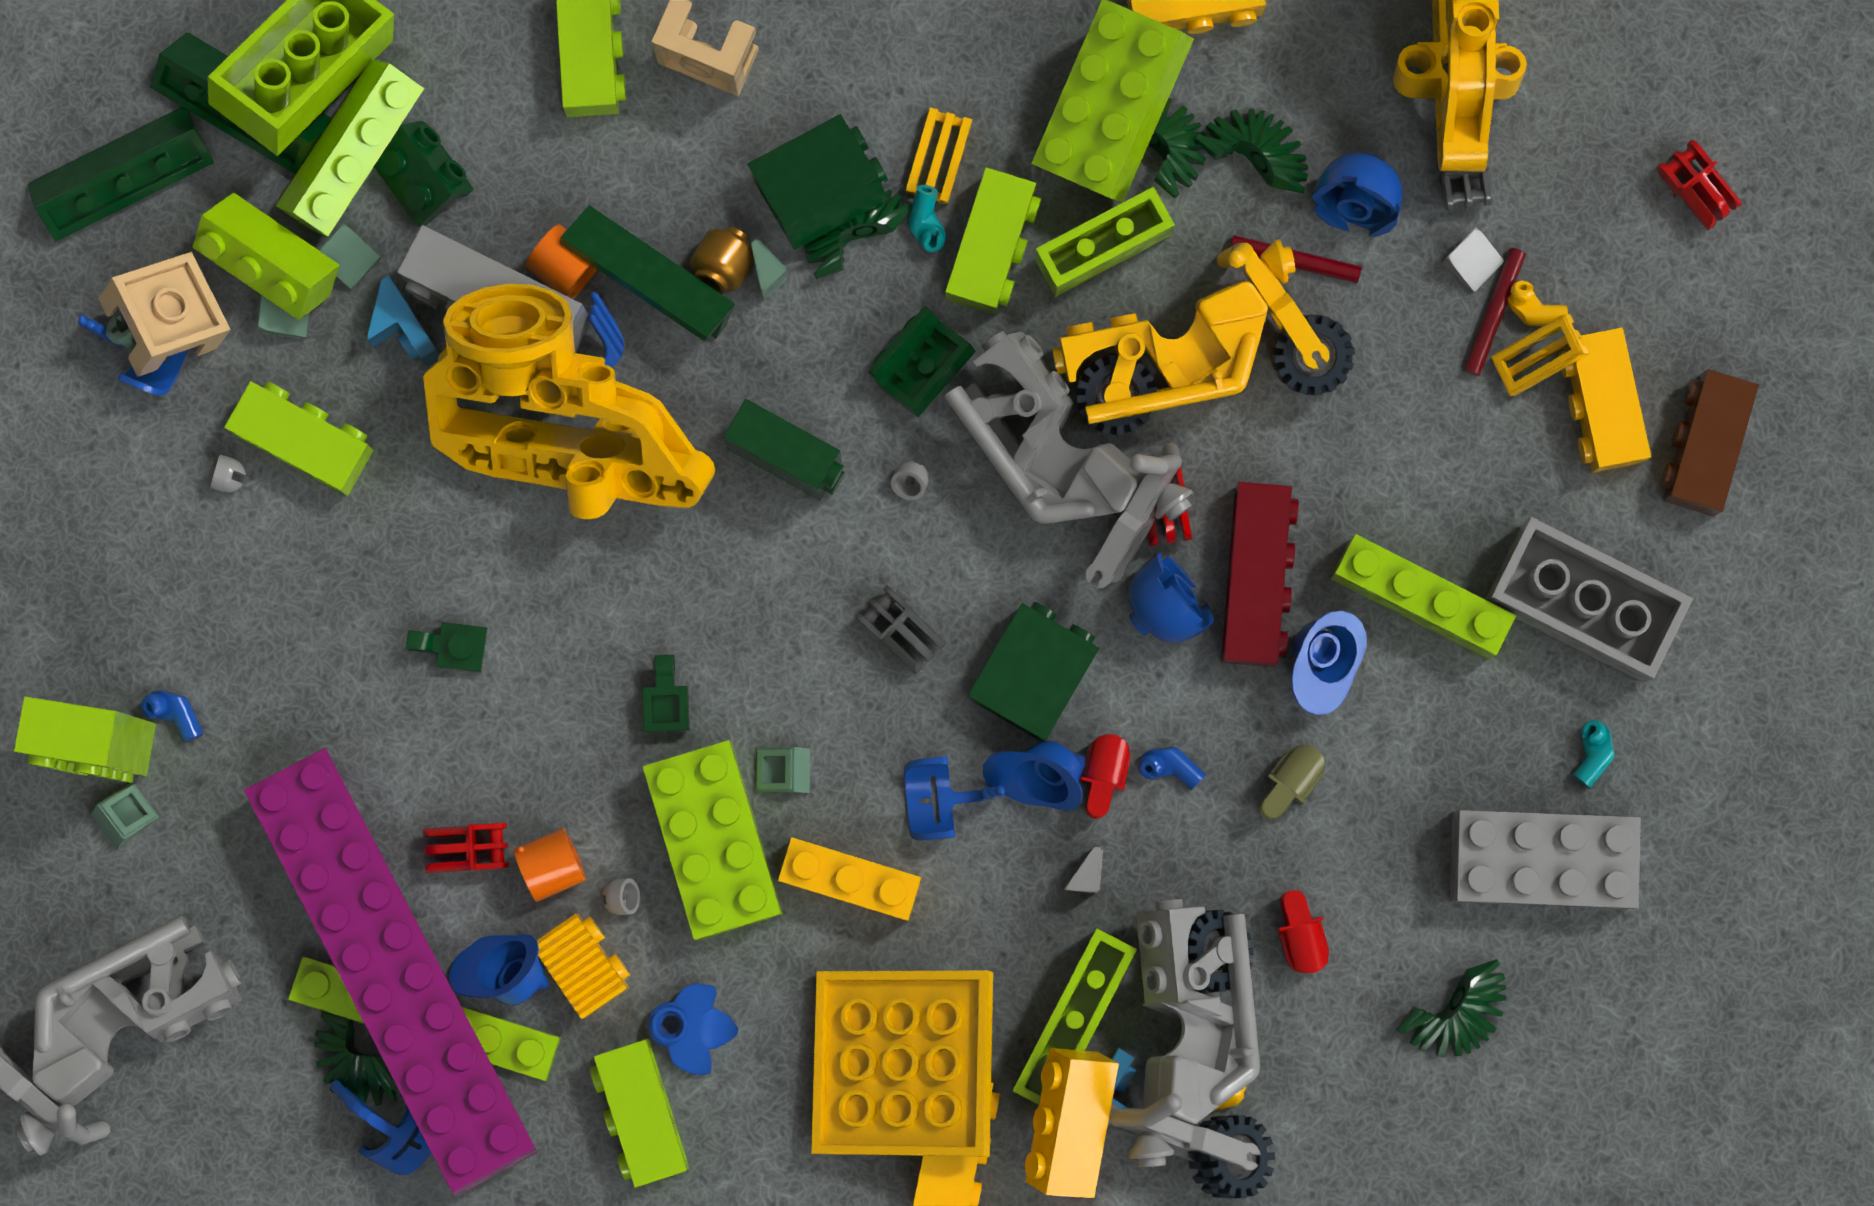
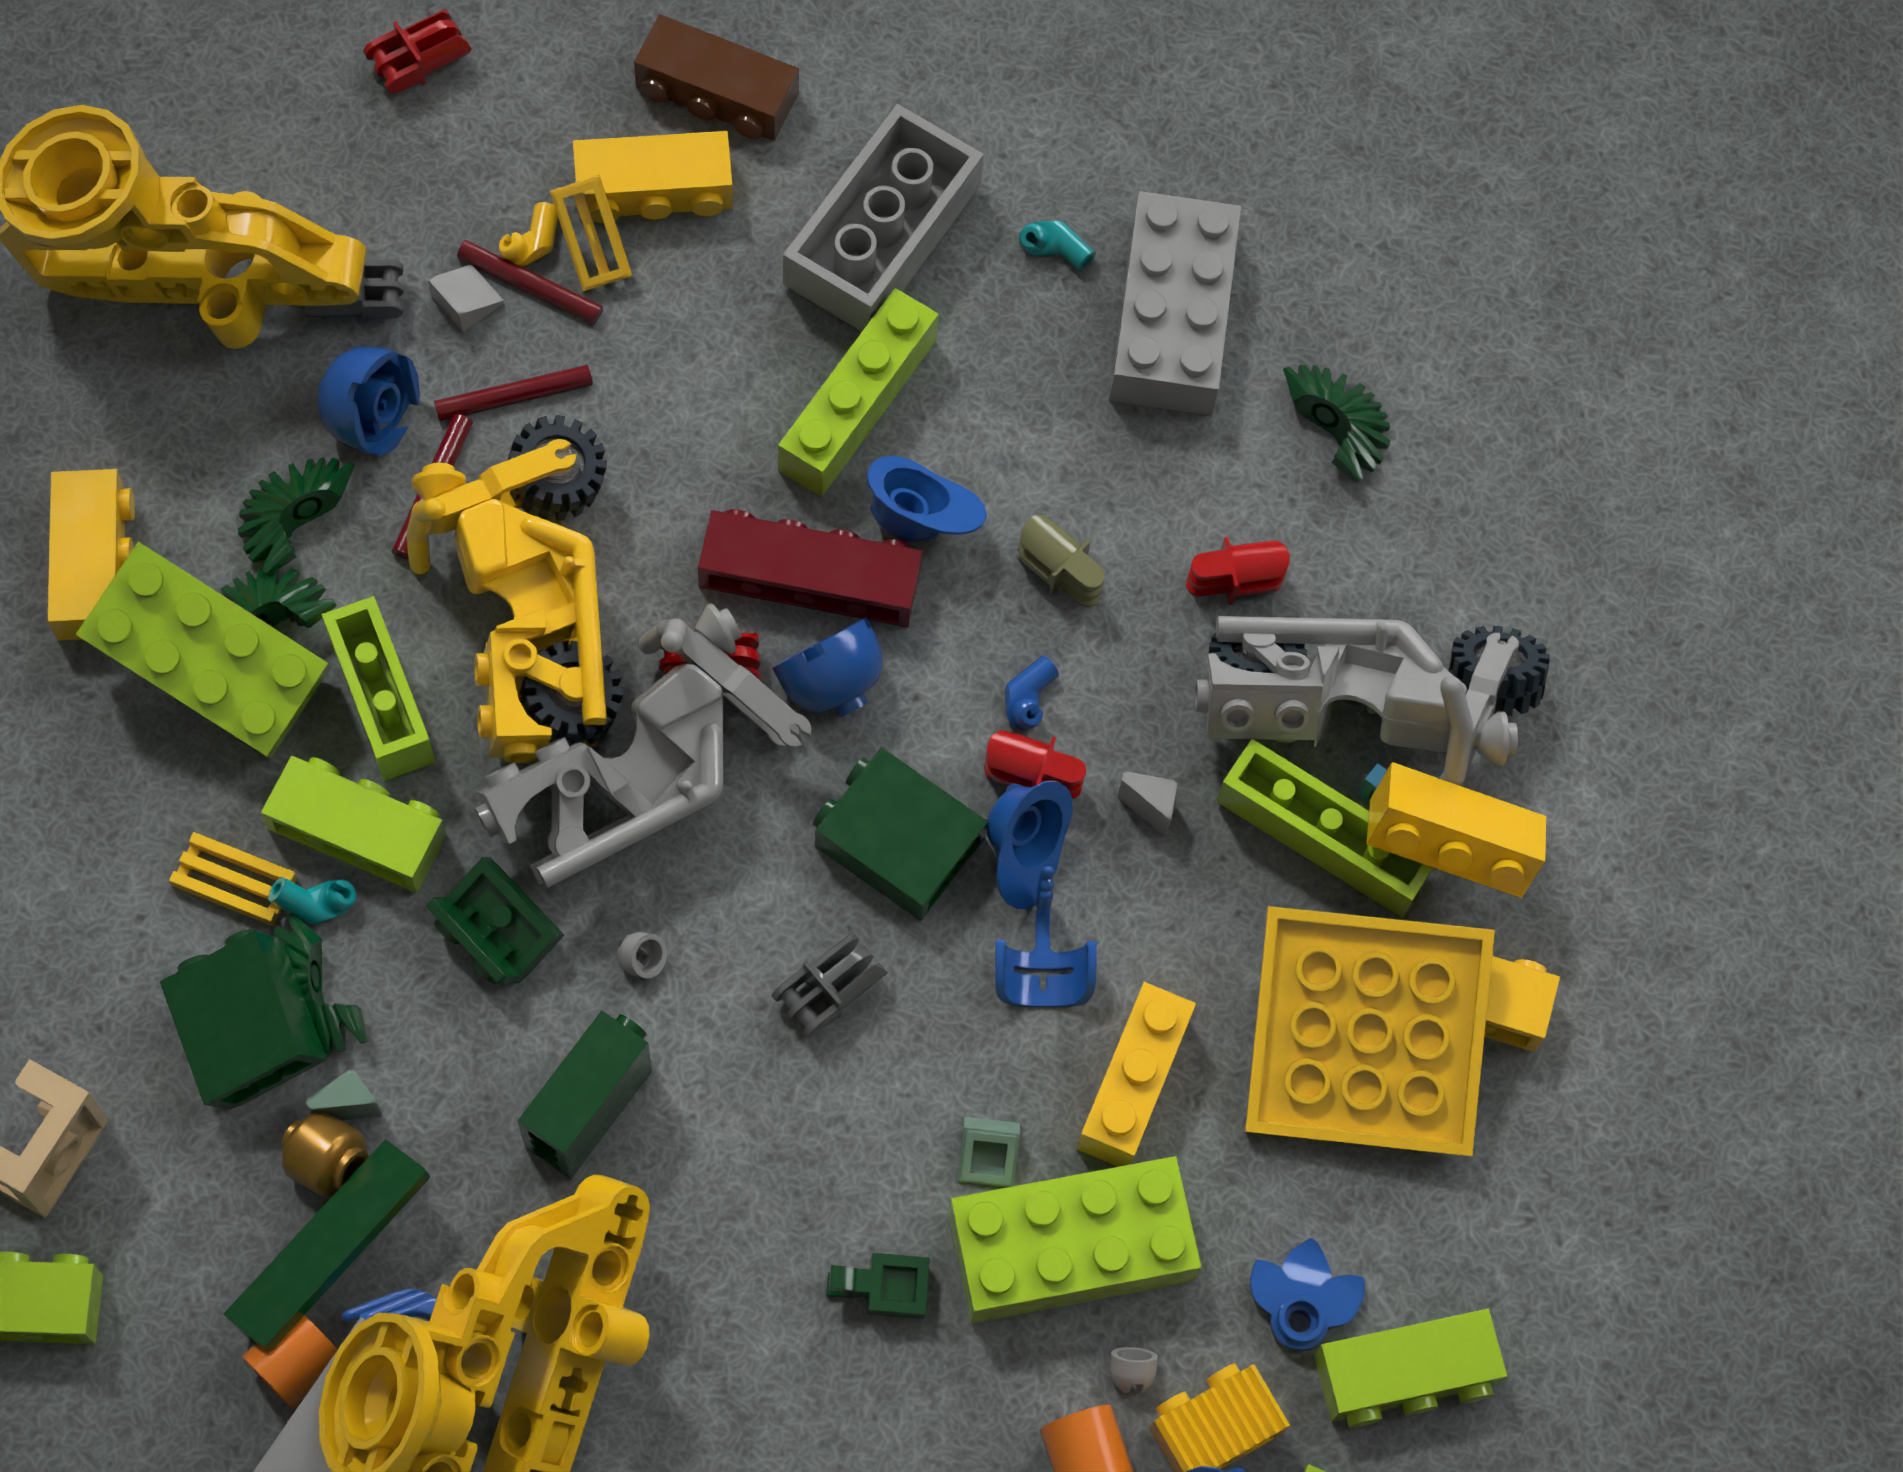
camera: 90 degrees left, 15 degrees down
none -> dark red bar [434,364,593,421]

